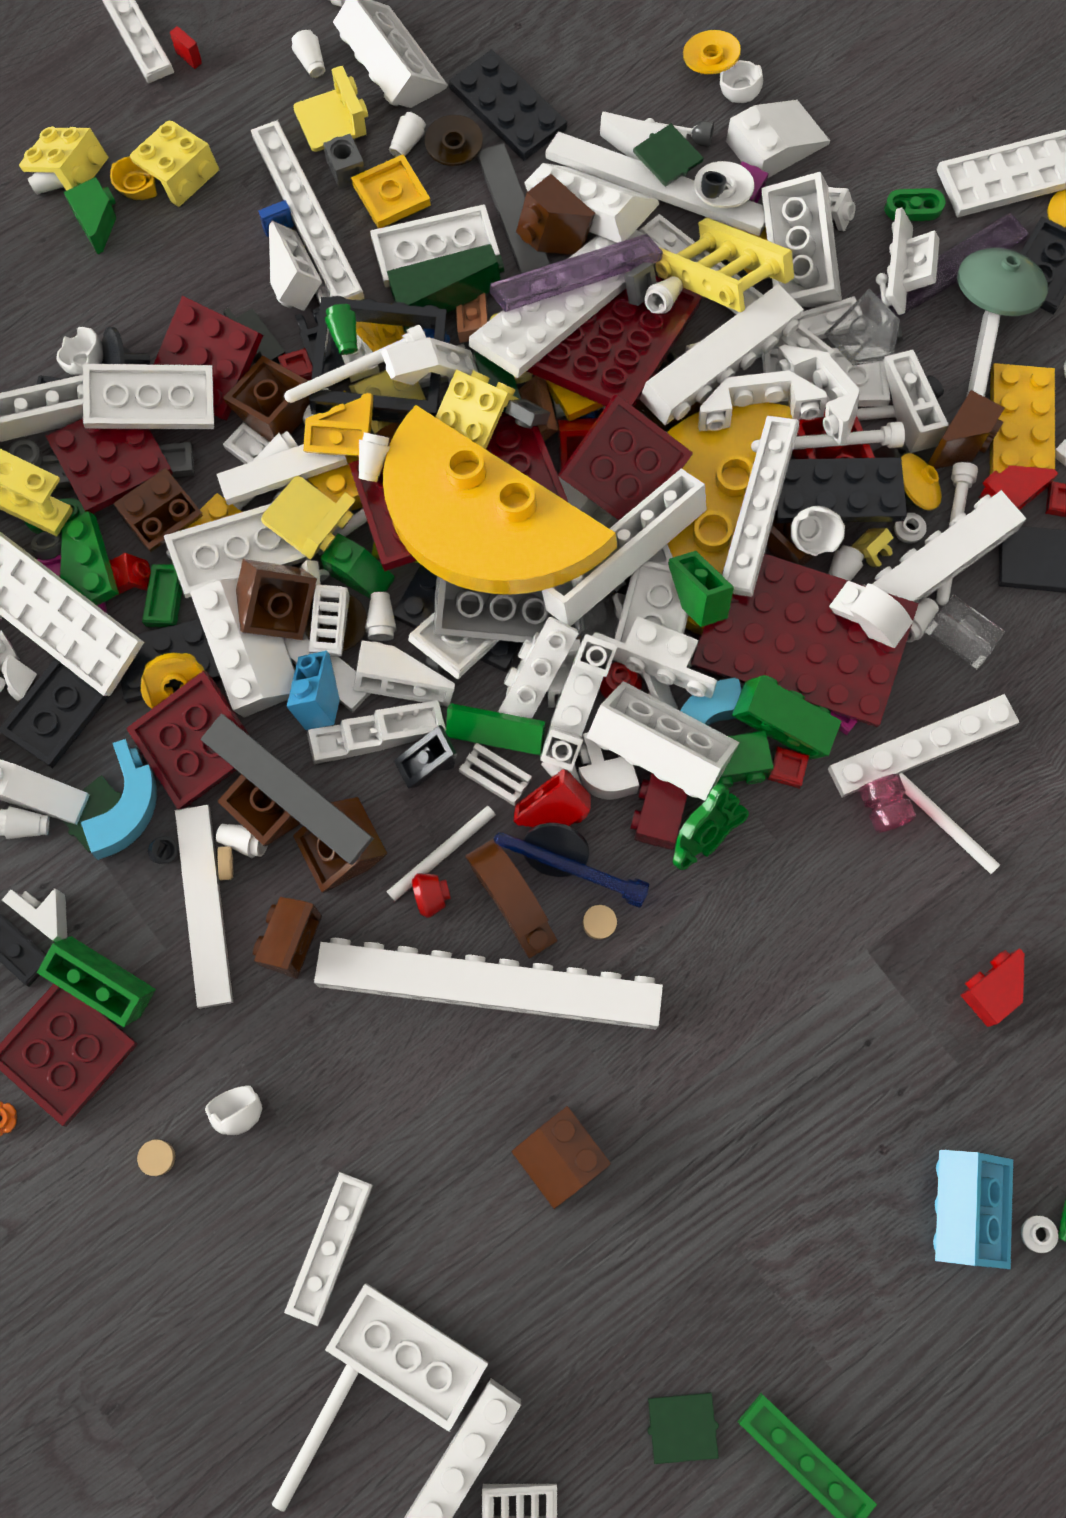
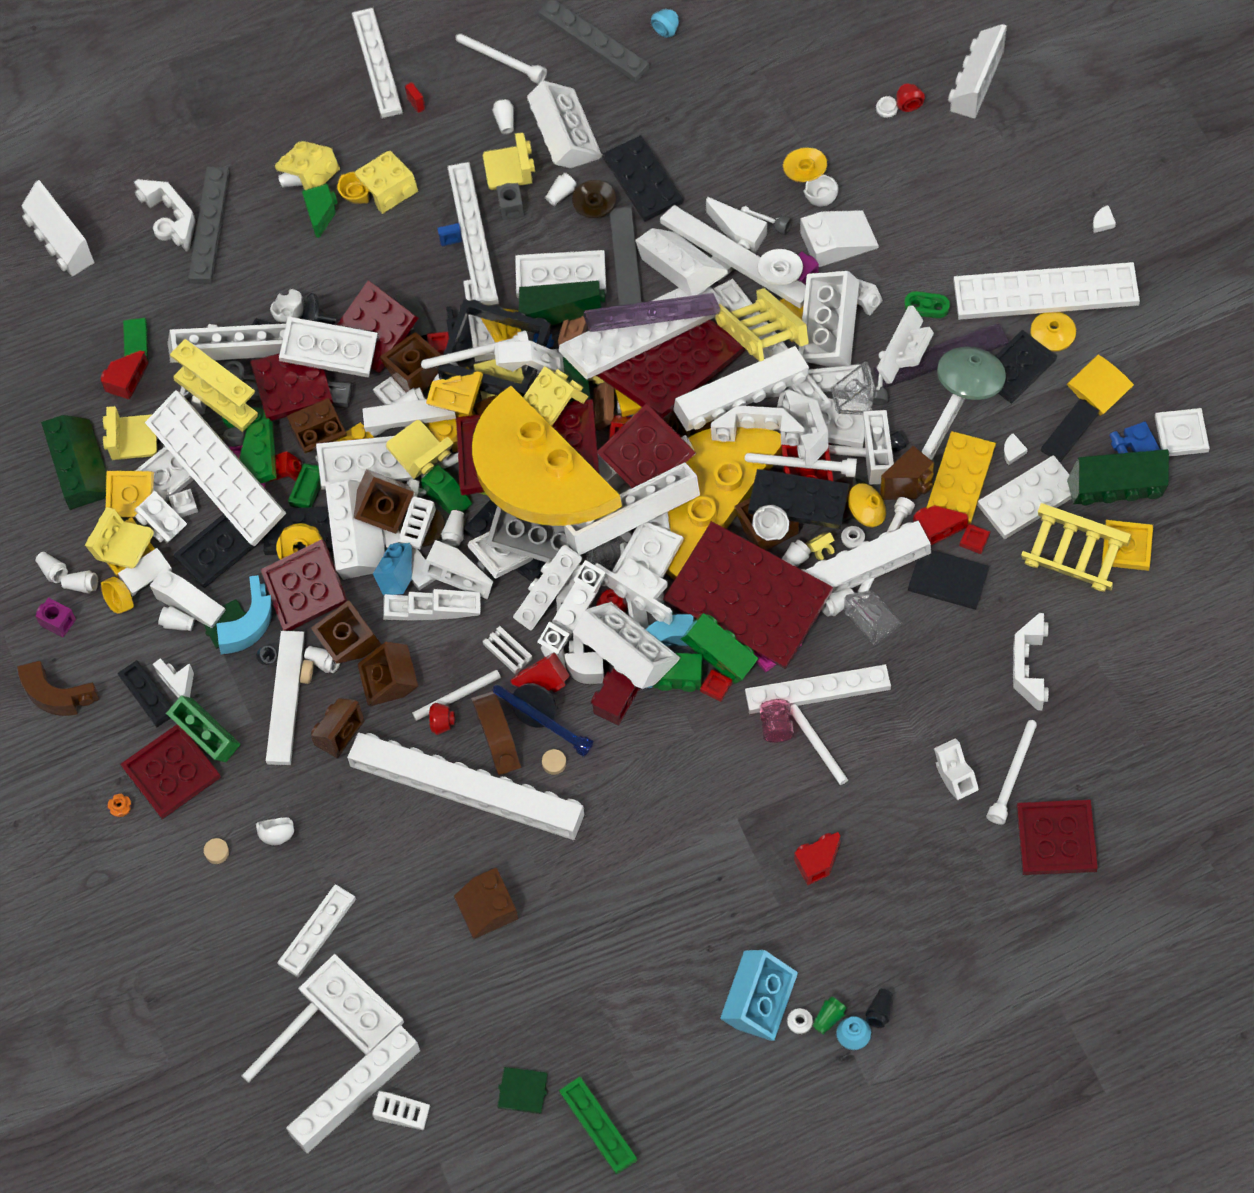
camera: 20 degrees right, 10 degrees down
white tile [1,655,37,701] -> none
dark grey tile [200,713,374,865] -> none
white slope [269,221,322,311] -> none
green cone [325,304,358,355] -> none
yellow plate [351,154,431,229] -> none
white cone [358,432,390,482] -> none
black slope [394,725,457,788] -> none
green tile [446,703,546,755] -> none
dark grey plate [505,399,551,429] -> none
reddish brown slope [516,174,595,255] -> none
dark grey plate [624,262,656,305] -> none
dark green piece [633,123,704,187] -> none
white cone [645,276,683,314] -> none
green slope [668,551,734,627] -> none
green tile [673,783,749,870] -> none
black hinge [701,171,726,199] -> none
white tile [722,416,799,597] -> none
white brick [829,581,913,648] -> none

